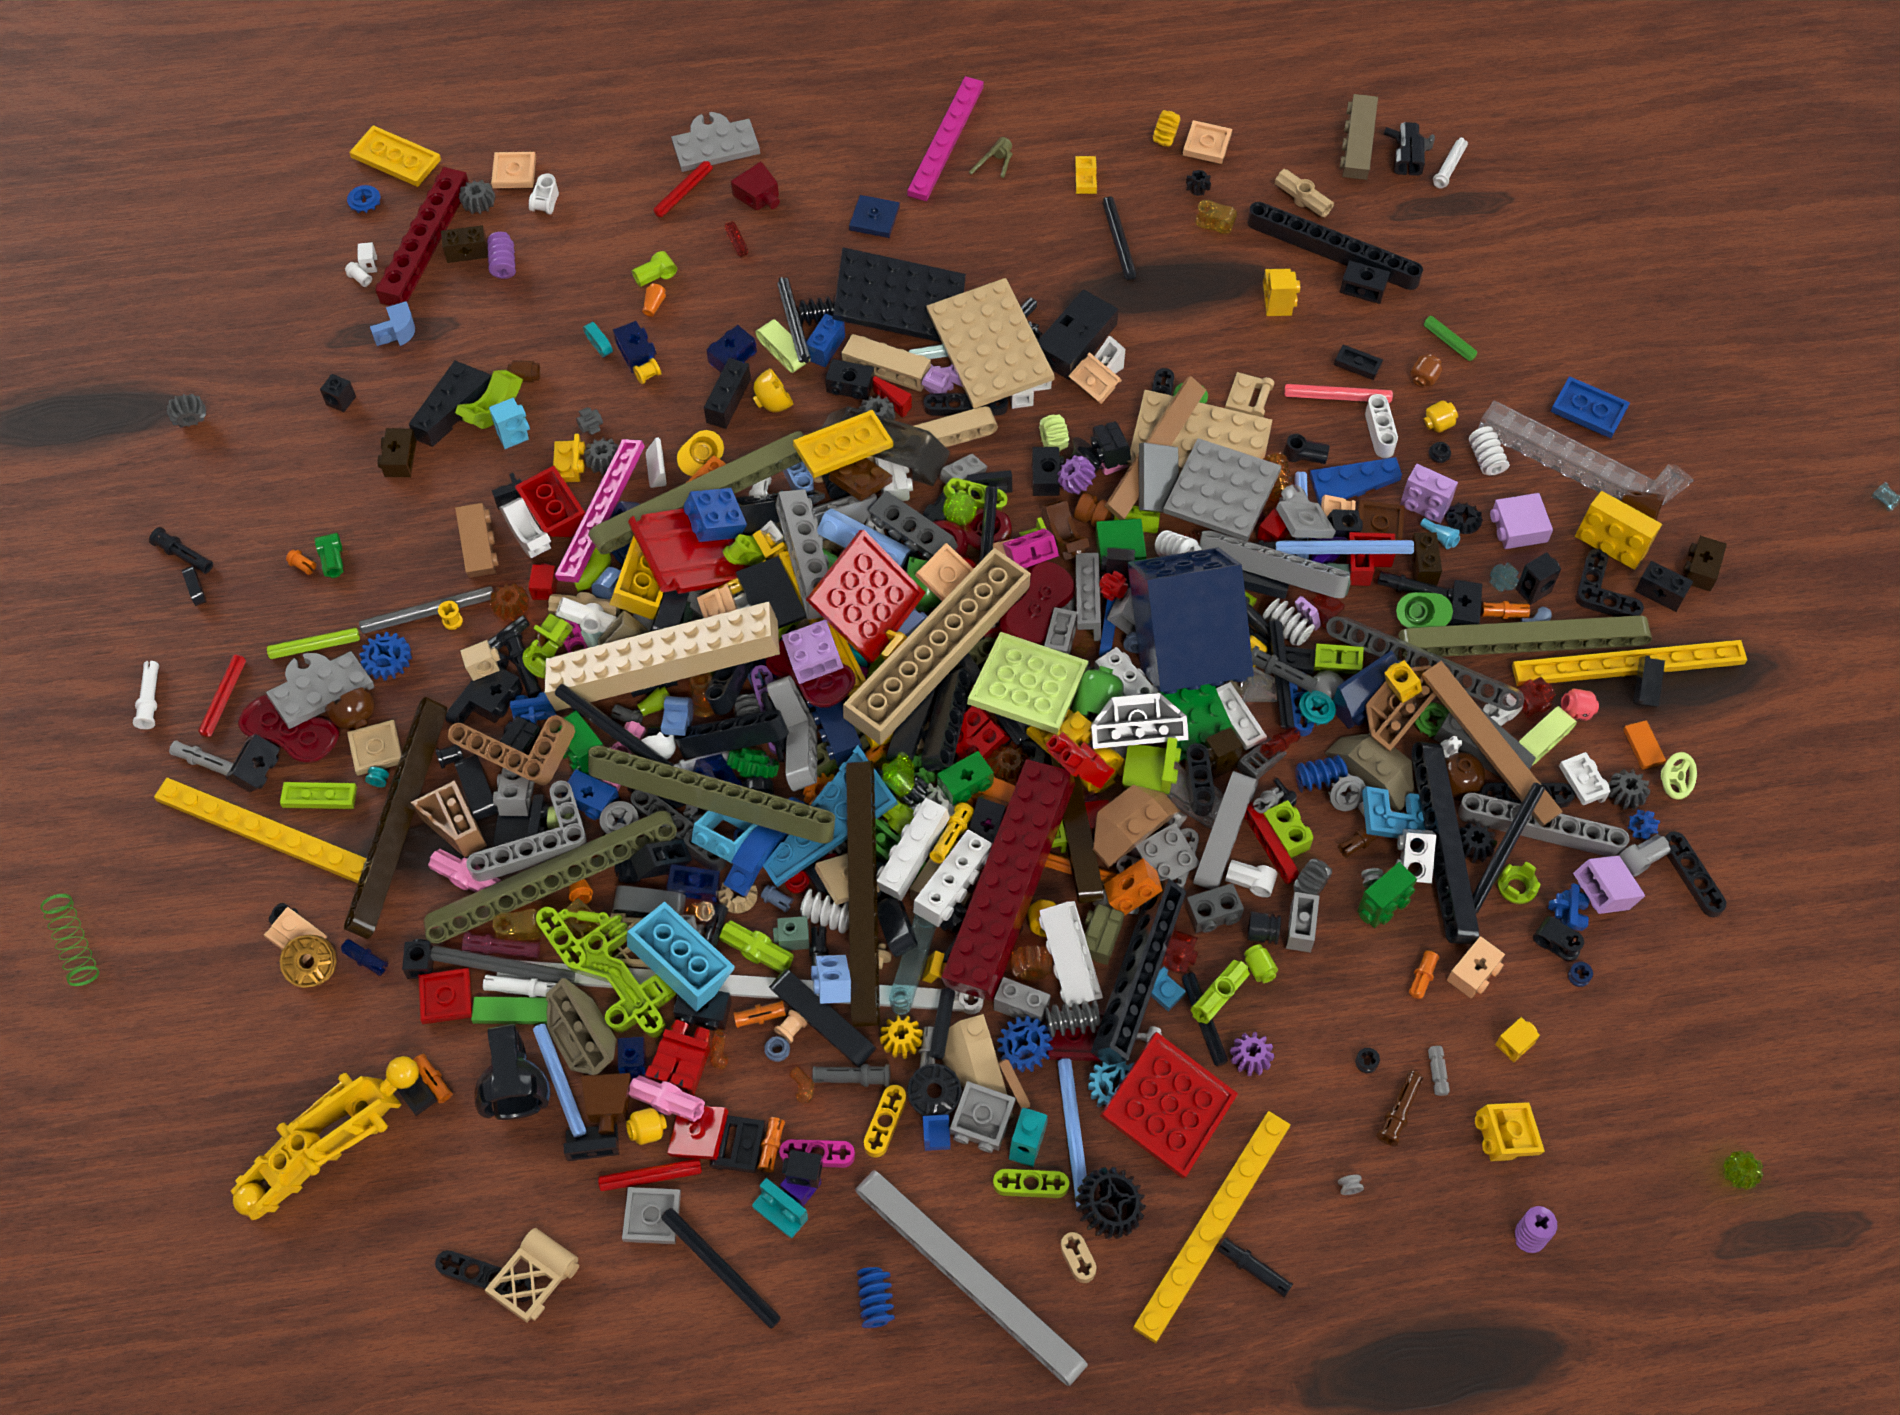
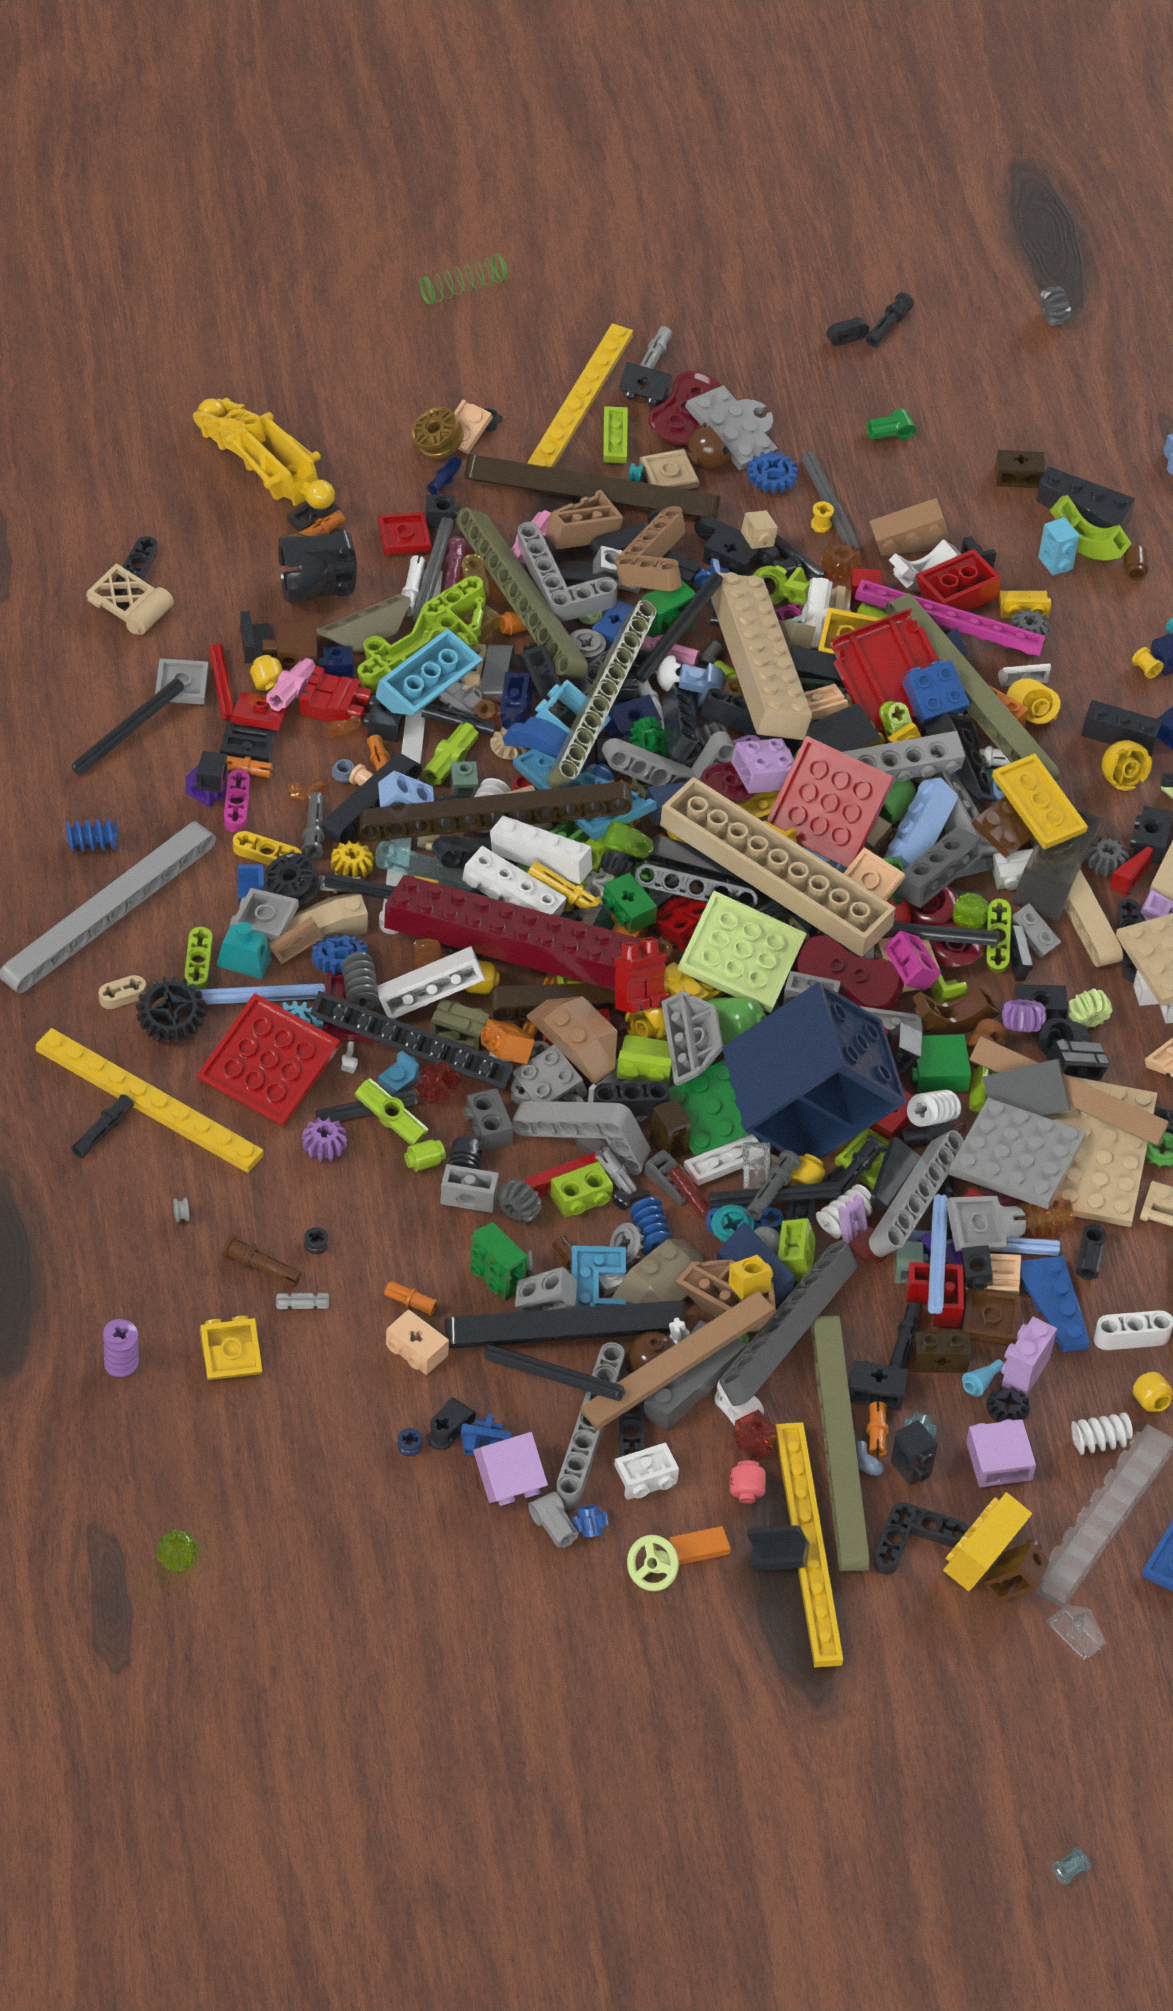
camera: 85 degrees right, 10 degrees down
white pin [133,661,159,729] -> none
red axle [198,654,246,737] -> none
lime axle [267,628,360,659] -> none
orange pin [286,550,317,575] -> none
black brick [320,374,356,412] -> none
bright green tile [471,997,548,1024] -> none
light blue axle [533,1024,586,1138] -> none
dark grey gear [576,407,603,435] -> none
teal bracket [752,1178,808,1238] -> none
sand blue pin [761,885,794,912] -> none
light grey brick [994,977,1050,1023] -> none
white piece [1225,860,1278,898] -> none
bright green piece [1396,592,1453,628] -> none
black plate [1428,442,1451,463] -> none
black gear [1459,821,1497,864] -> none
yellow brick [1495,1017,1540,1063] -> none
lime piece [1497,862,1541,904] -> none
yellowish green beam [1519,706,1577,766] -> none
dark grey gear [1608,769,1650,810] -> none
black brick [1635,561,1693,612] -> none
black beam [1665,831,1727,917] -> none
dark brown brick [1682,535,1727,592] -> none

